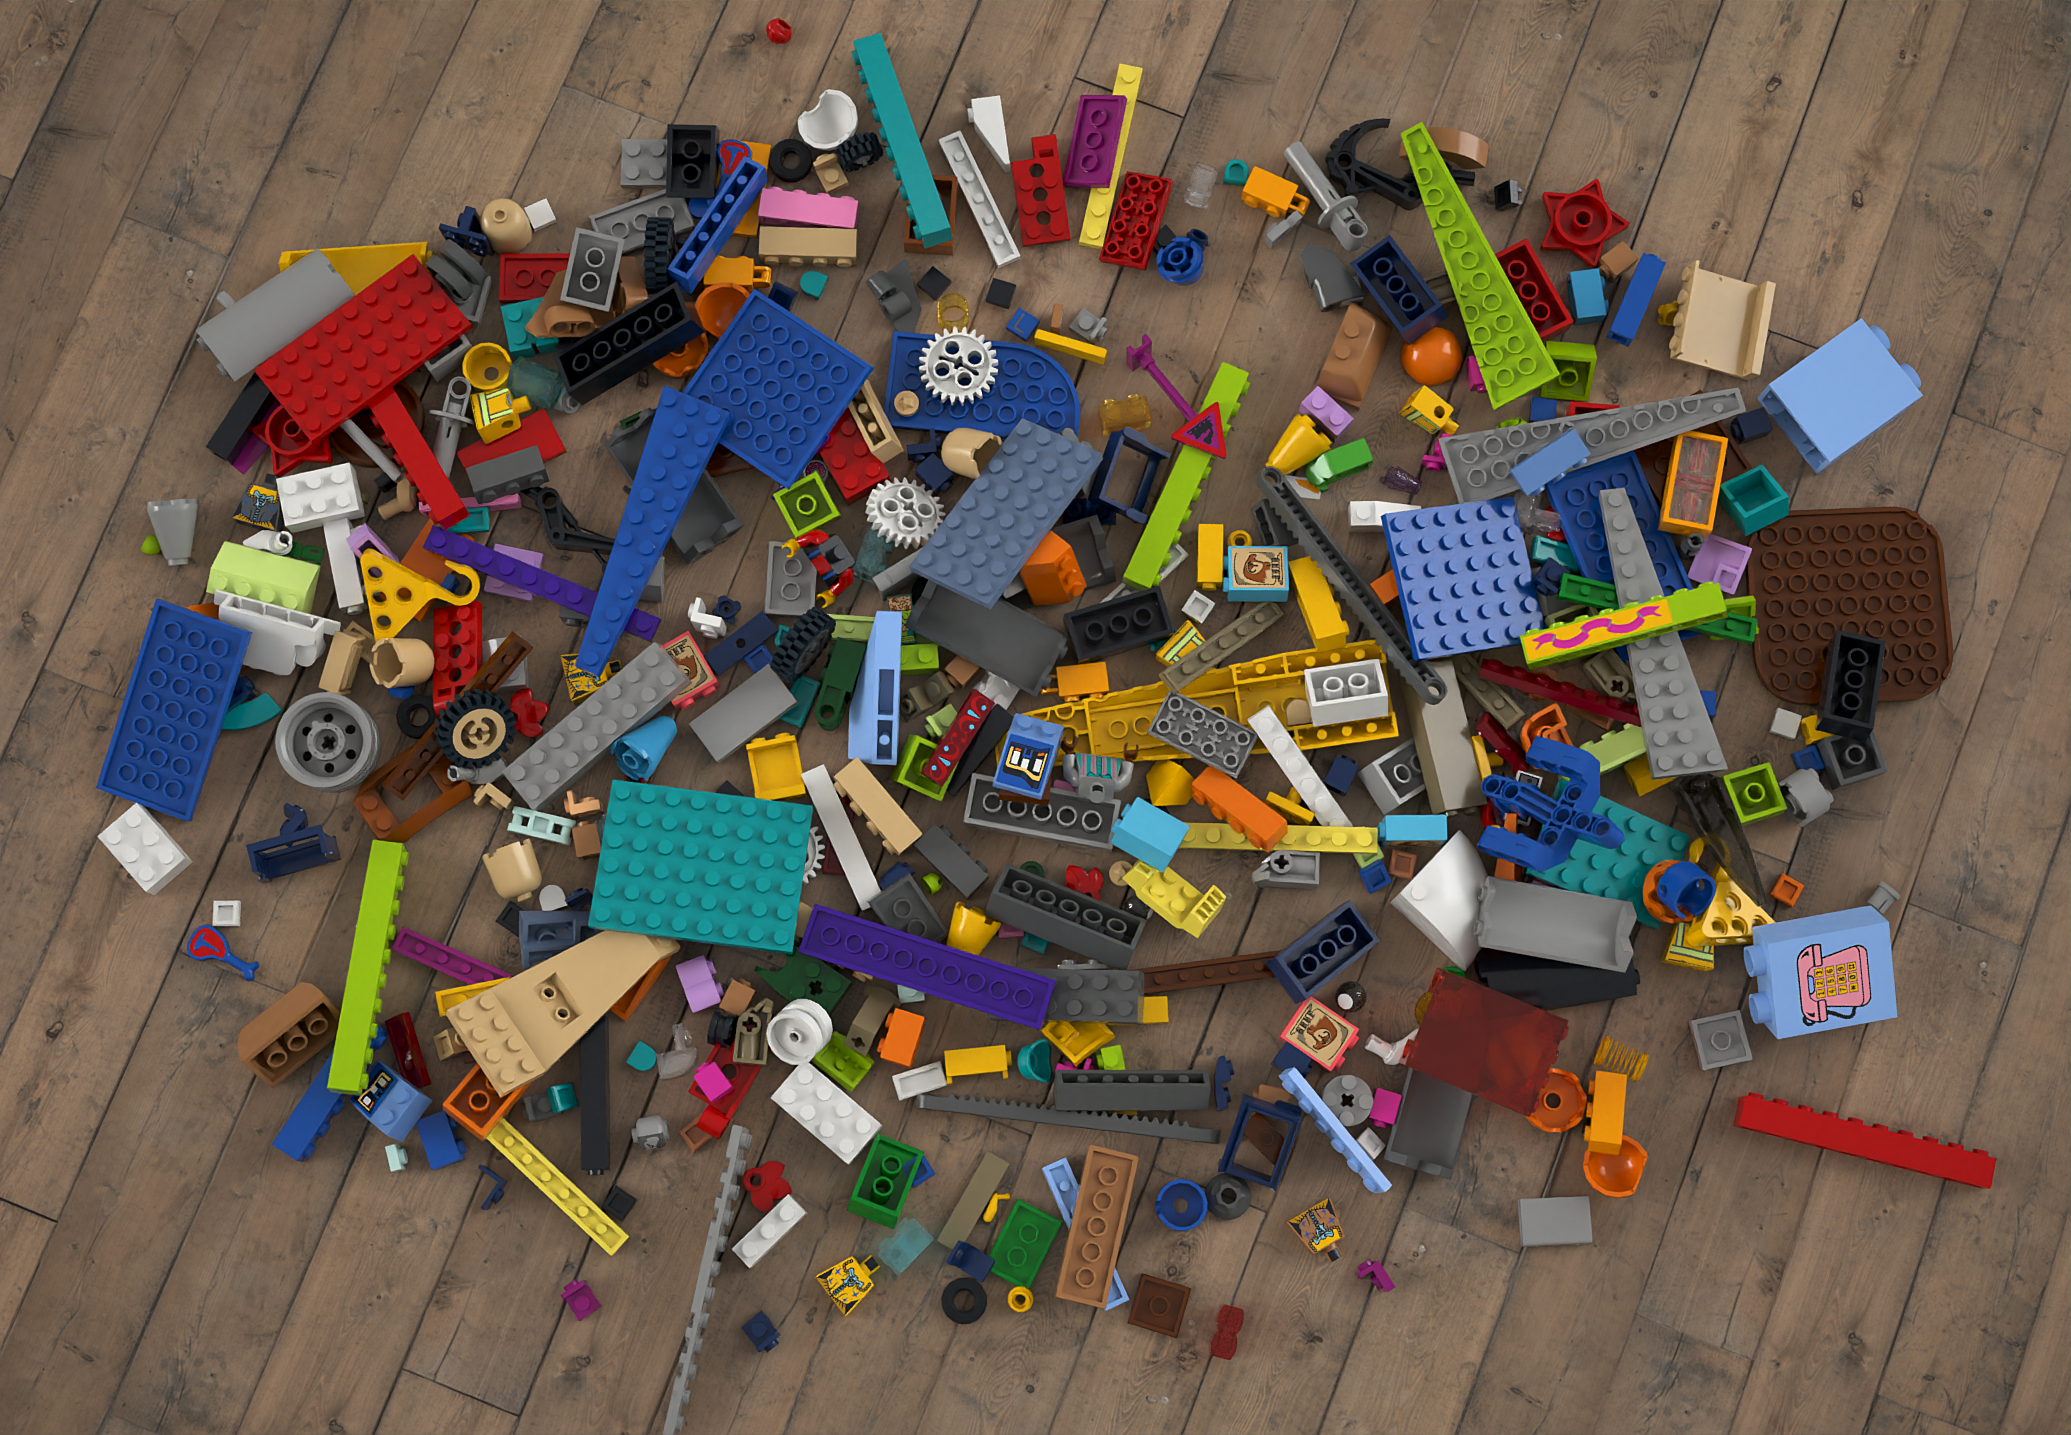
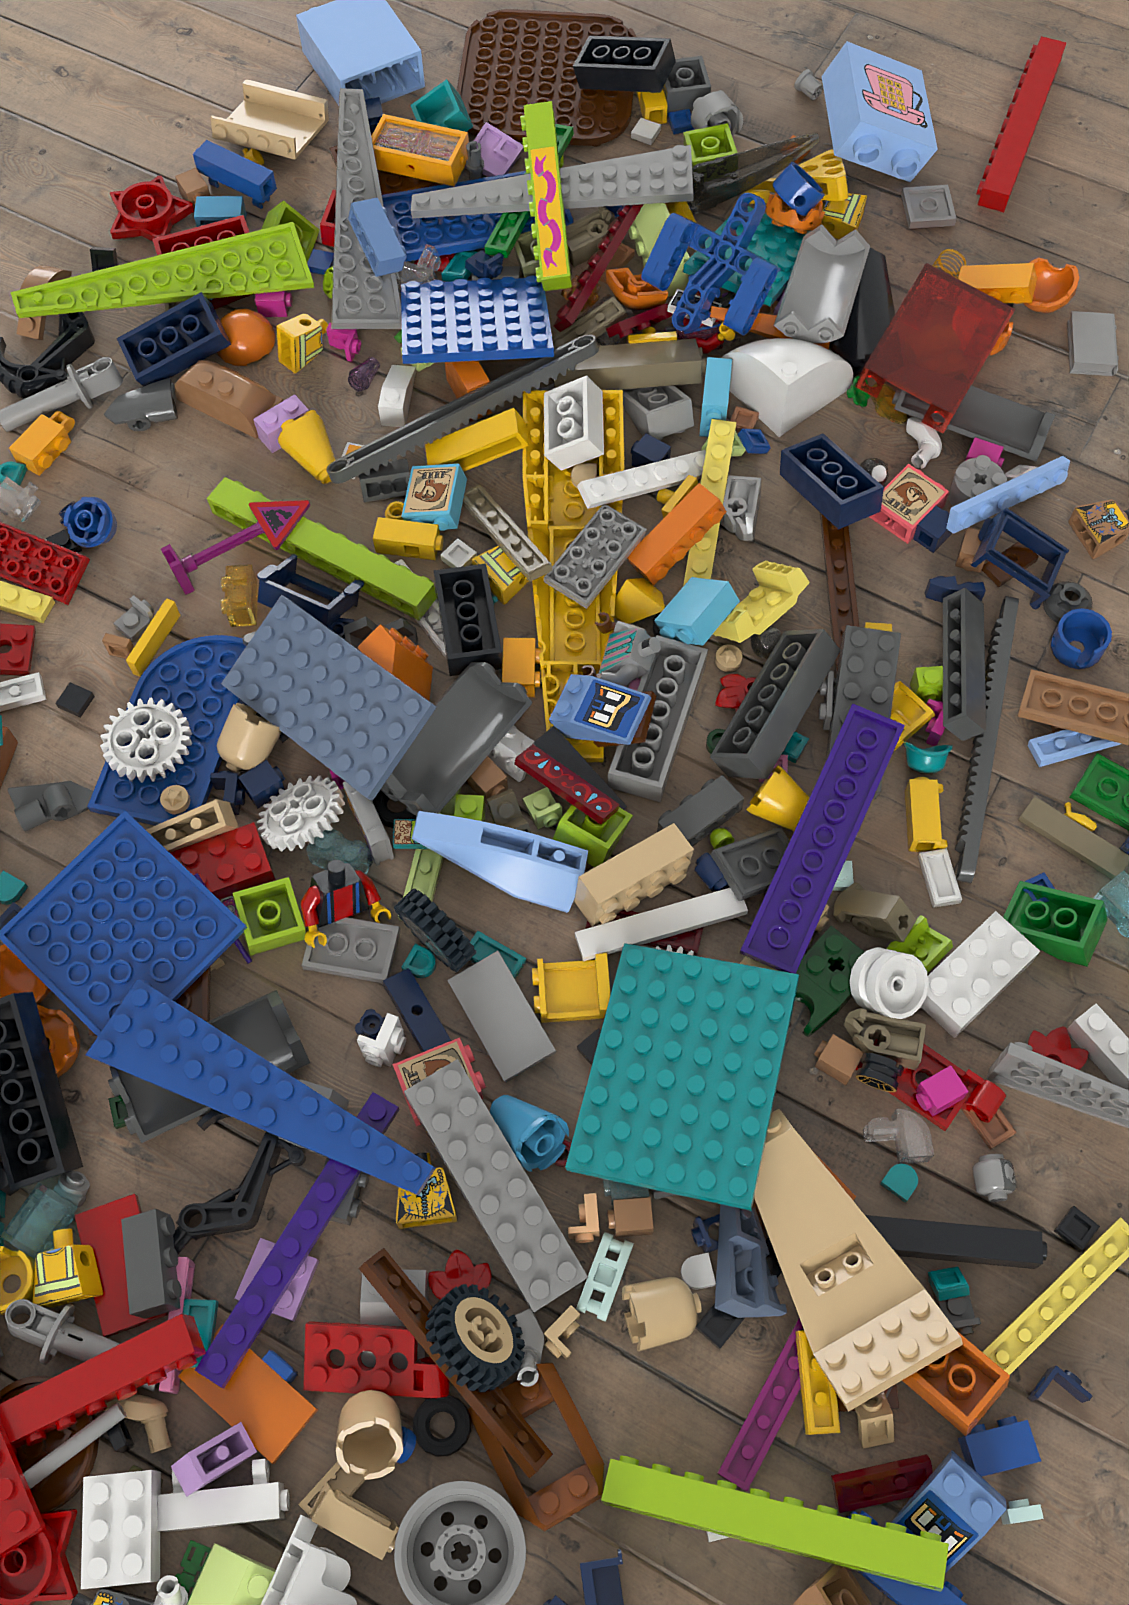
camera: 80 degrees left, 15 degrees down
yellow piece [360,548,480,642] -> none
lavender brick [676,955,725,1014] -> none
blue tile [743,643,773,674] -> none
dark green brick [815,637,867,731] -> none
orange brick [877,1008,926,1069] -> none
black tile [917,266,951,301] -> none
clear yellow piece [938,293,969,334] -> none
blue tile [1006,307,1040,342] -> none
light grey plate [1264,210,1303,250] -> none
bright green piece [1305,438,1373,493] -> none

